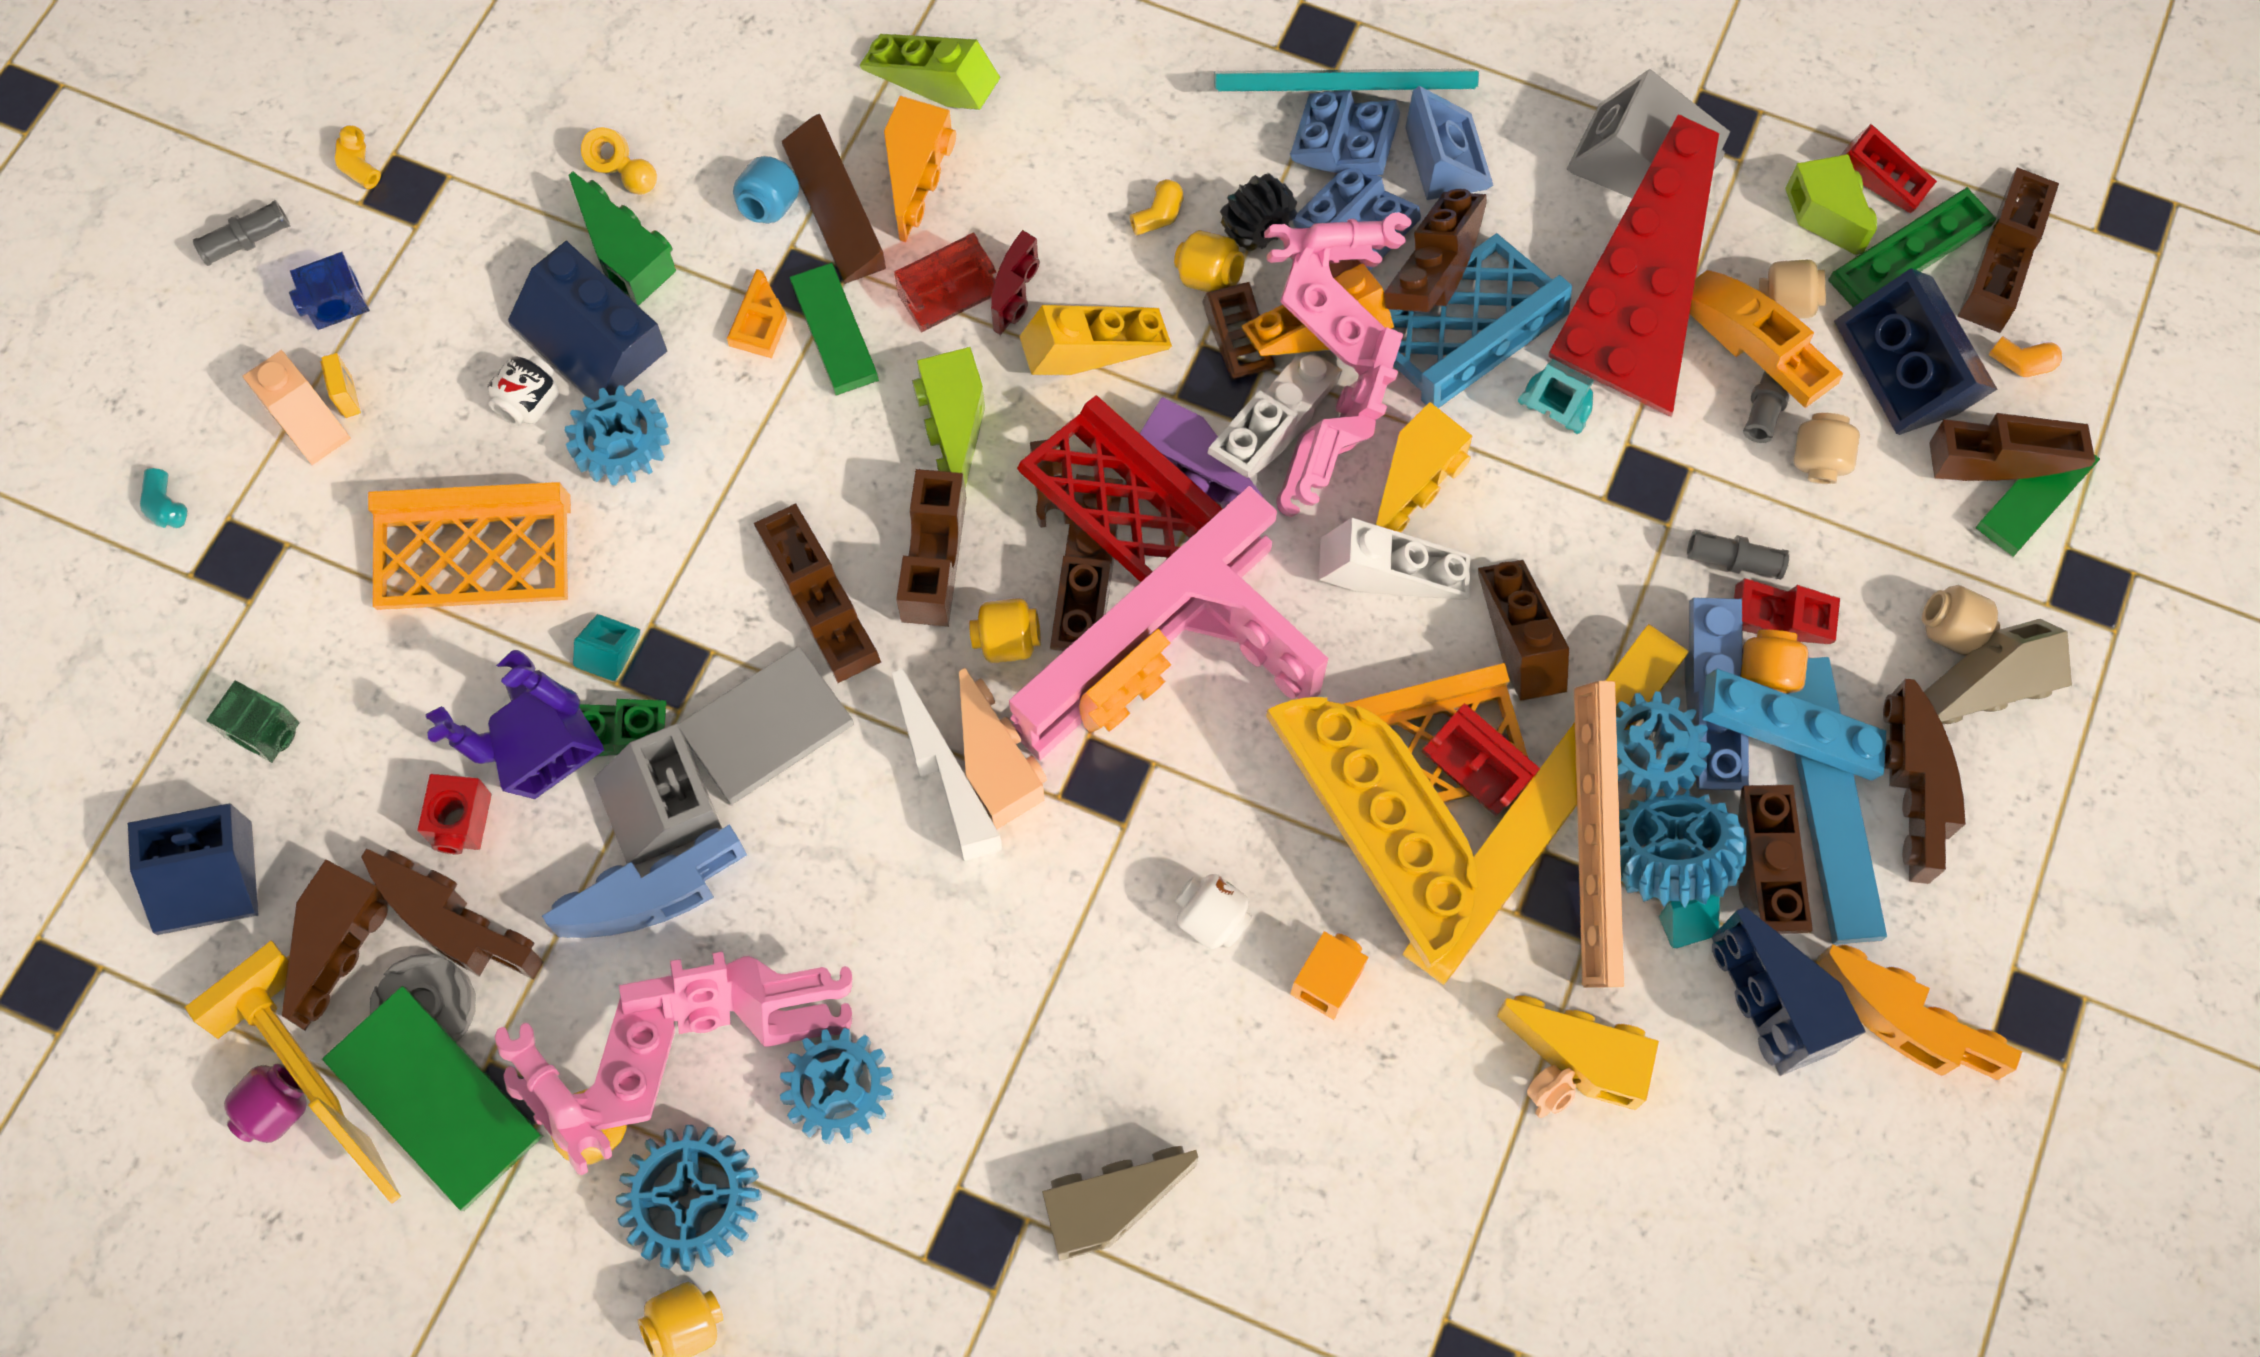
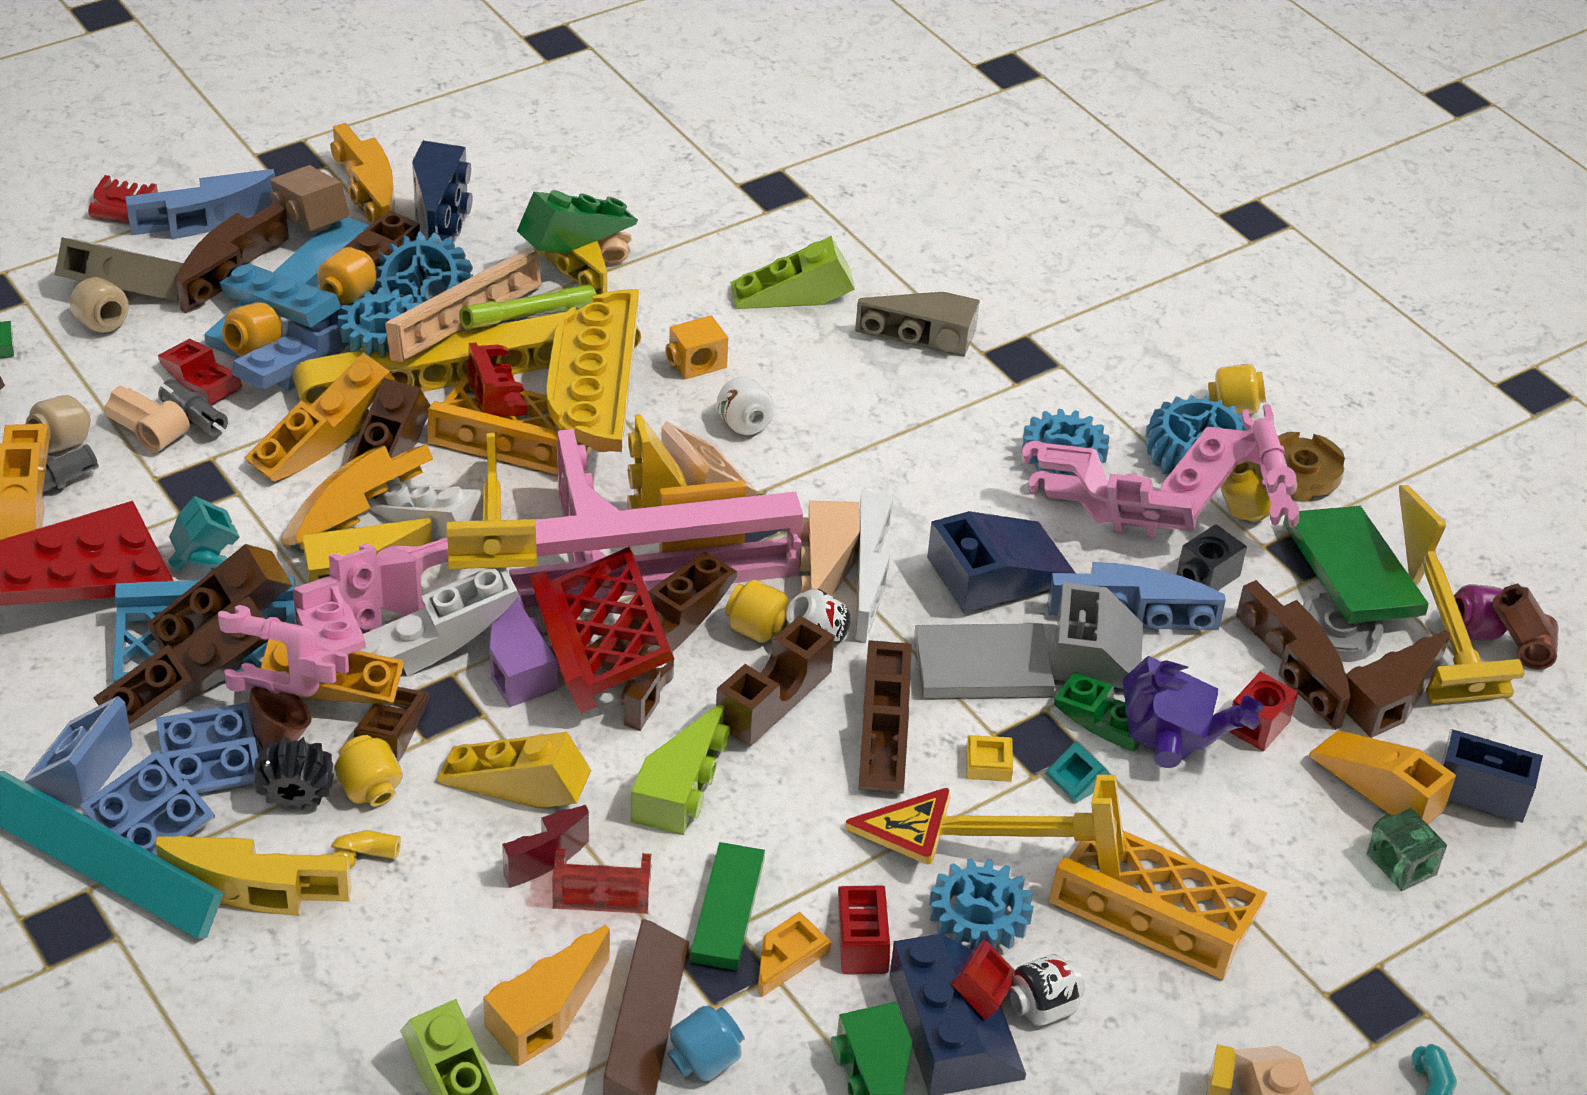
camera: 150 degrees left, 25 degrees down
none -> red piece [88,175,158,223]
none -> light nougat piece [105,386,190,453]
none -> medium blue slope [125,169,275,239]
none -> reddish brown slope [146,544,293,649]
none -> yellow slope [155,836,351,916]
none -> light orange slope [244,352,395,482]
none -> medium nougat brick [270,165,350,232]
none -> light orange slope [280,444,433,550]
none -> light orange head [317,247,376,305]
none -> yellow piece [446,433,537,569]
none -> lime piece [459,285,597,330]
none -> green slope [517,190,638,253]
none -> yellow slope [627,414,687,510]
none -> light nougat slope [661,421,758,497]
none -> lime slope [730,236,855,309]
none -> white head [786,589,850,648]
none -> red slope [838,885,890,974]
none -> yellow piece [846,775,1125,879]
none -> dark blue slope [927,511,1076,613]
none -> red tile [951,940,1015,1020]
none -> yellow tile [966,735,1013,782]
none -> black brick [1176,524,1247,591]
none -> pearl gold plate [1278,432,1345,502]
none -> light orange slope [1309,730,1456,834]
none -> copper piece [1493,583,1559,670]

